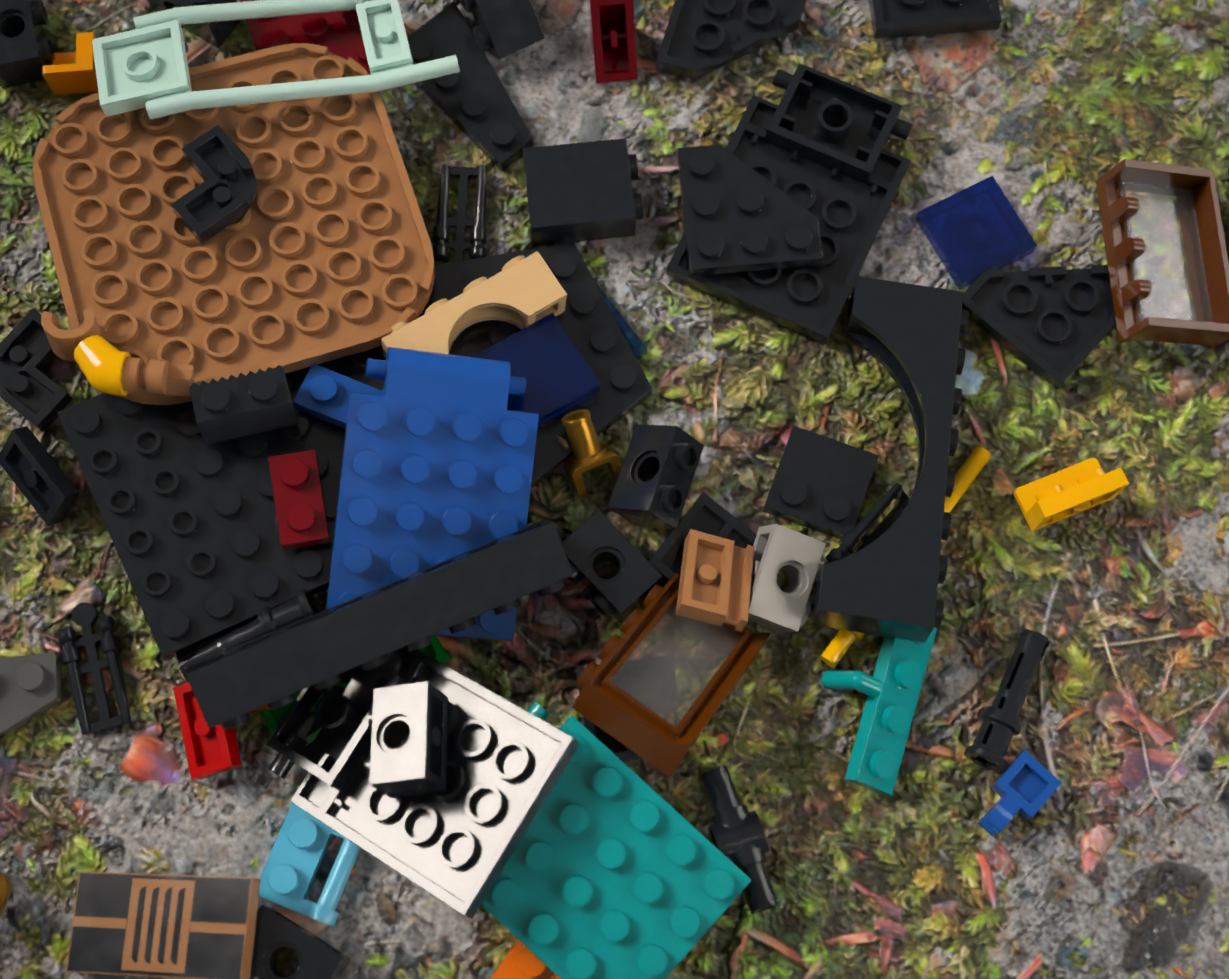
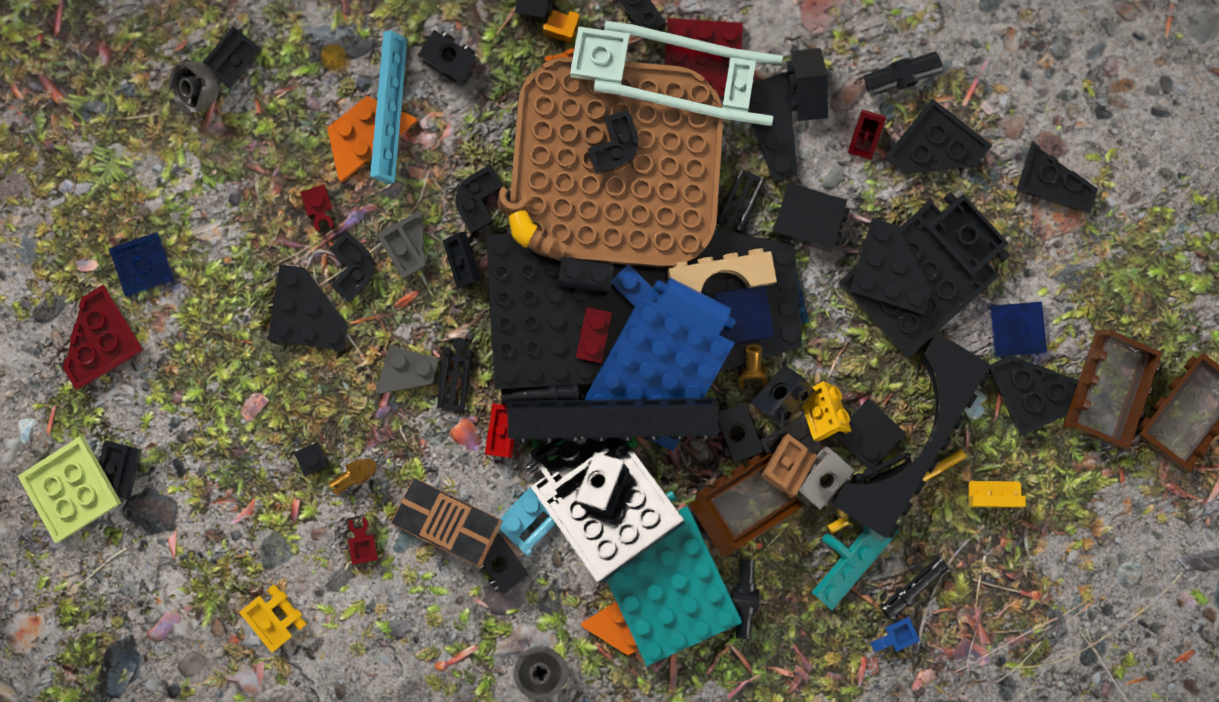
camera: 25 degrees right, 10 degrees up
none -> yellow bracket [802,381,851,442]

